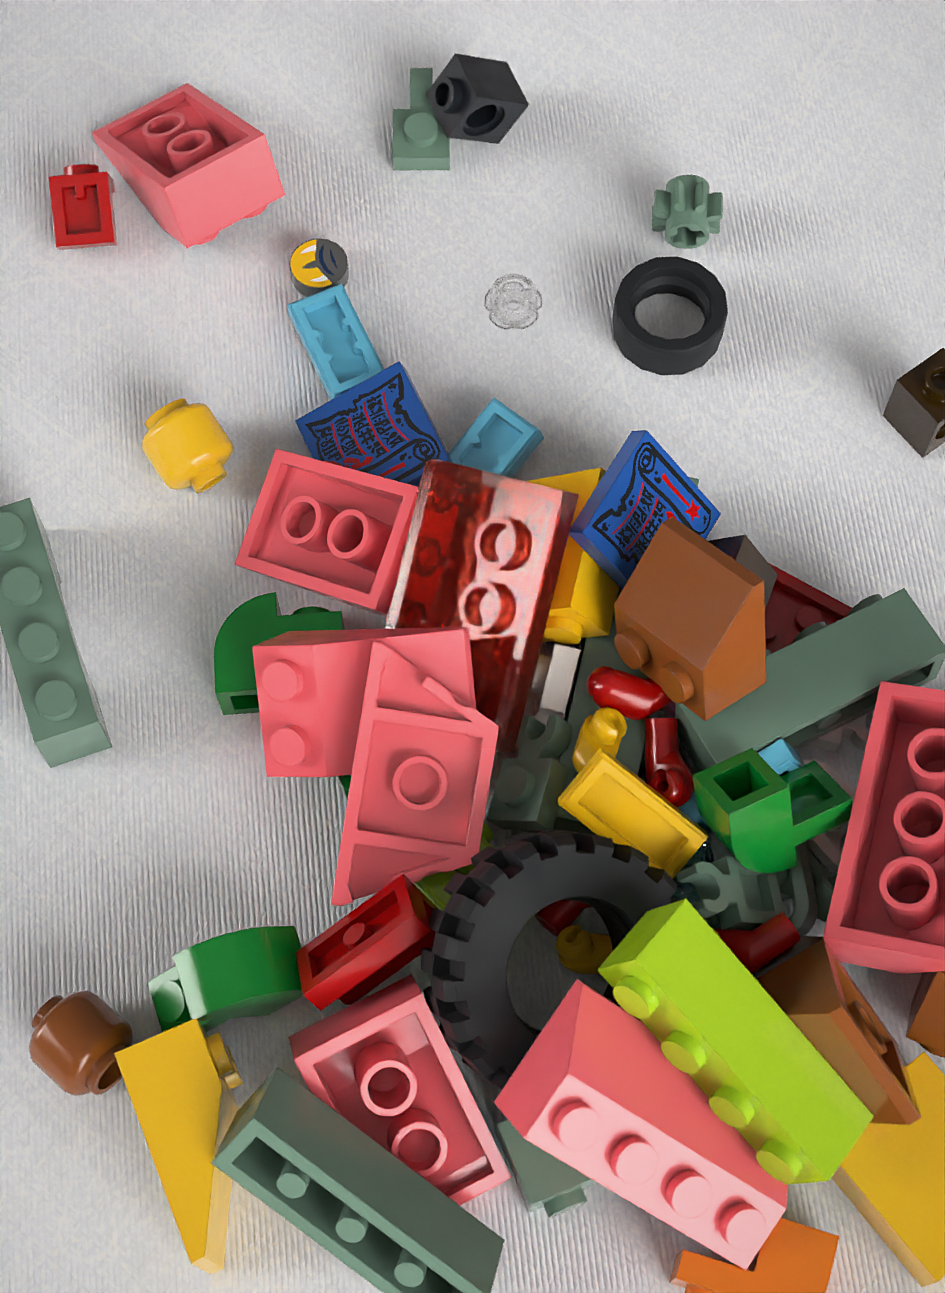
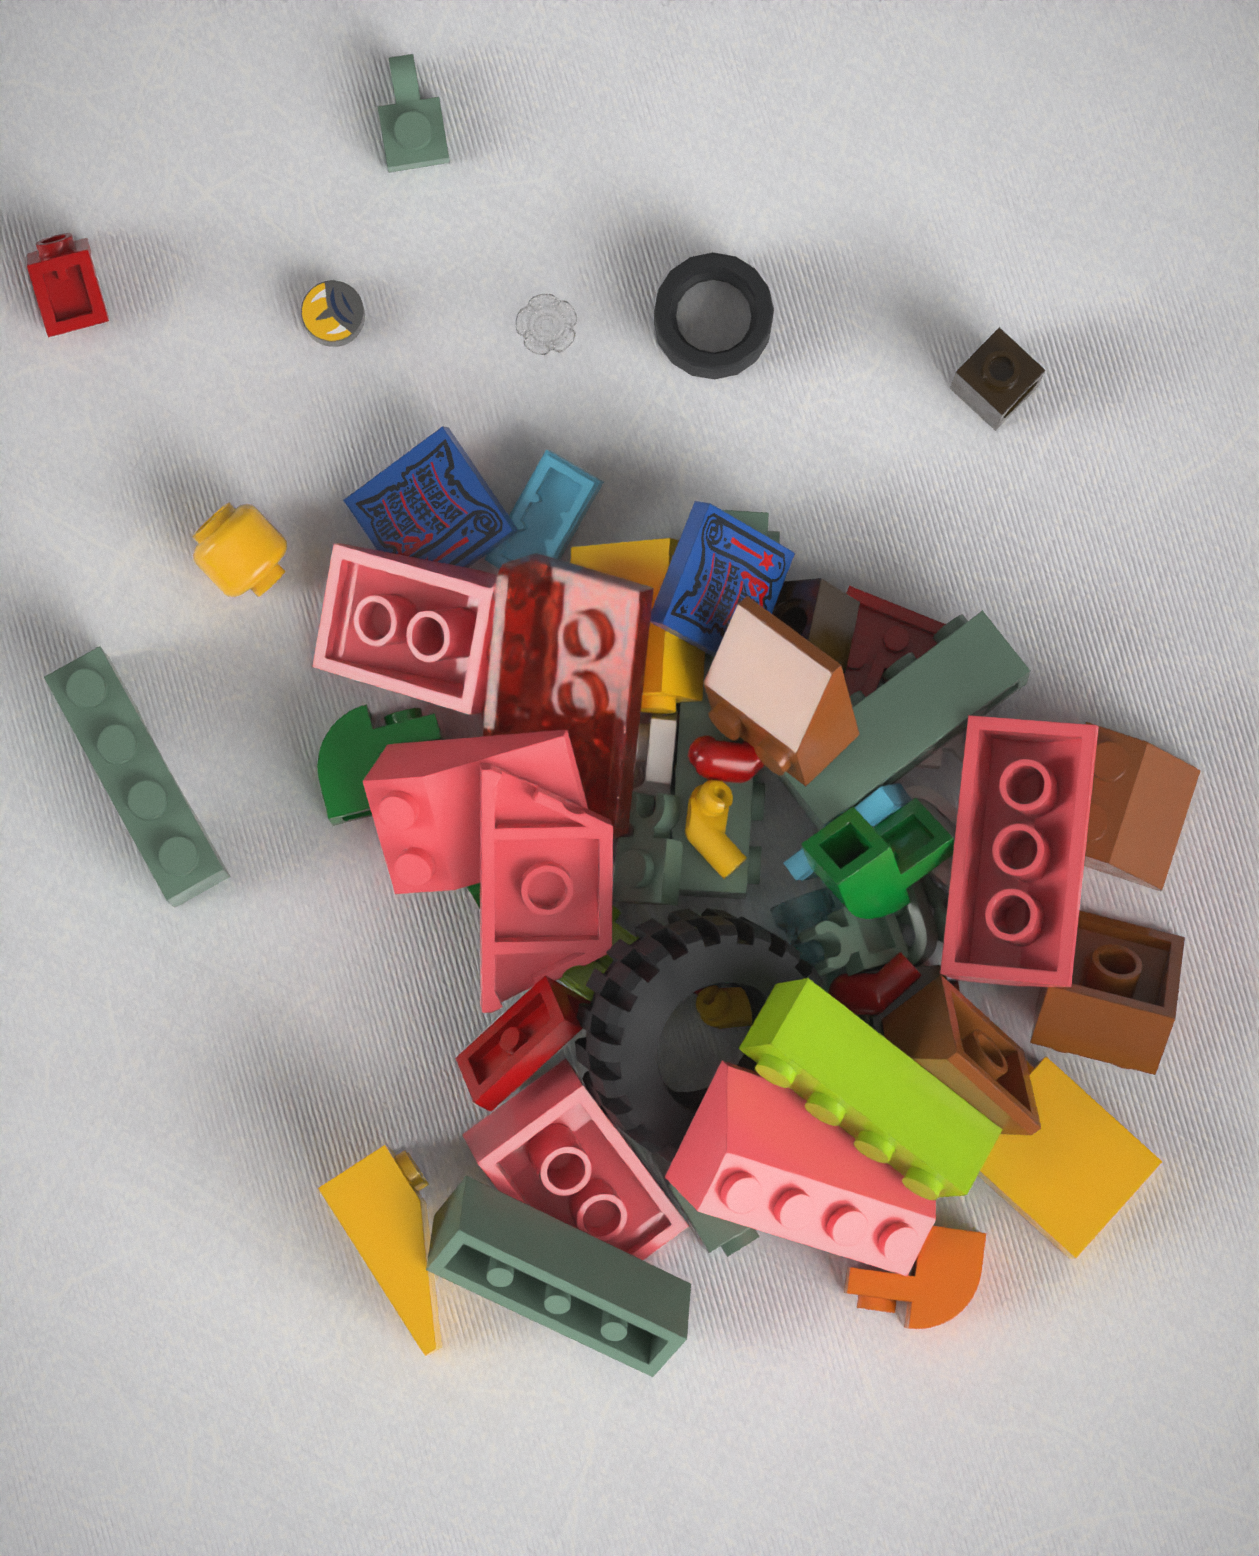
camera: 10 degrees left, 15 degrees up
dark orange head [29,991,133,1096] -> none
coral slope [92,83,285,248] -> none
green brick [147,926,303,1033] -> none
medium azure plate [287,284,384,400] -> none
black brick [426,53,529,144] -> none
yellow tile [558,747,708,879] -> none
red arm [644,718,694,807] -> none
sand green gear [652,175,723,249] -> none

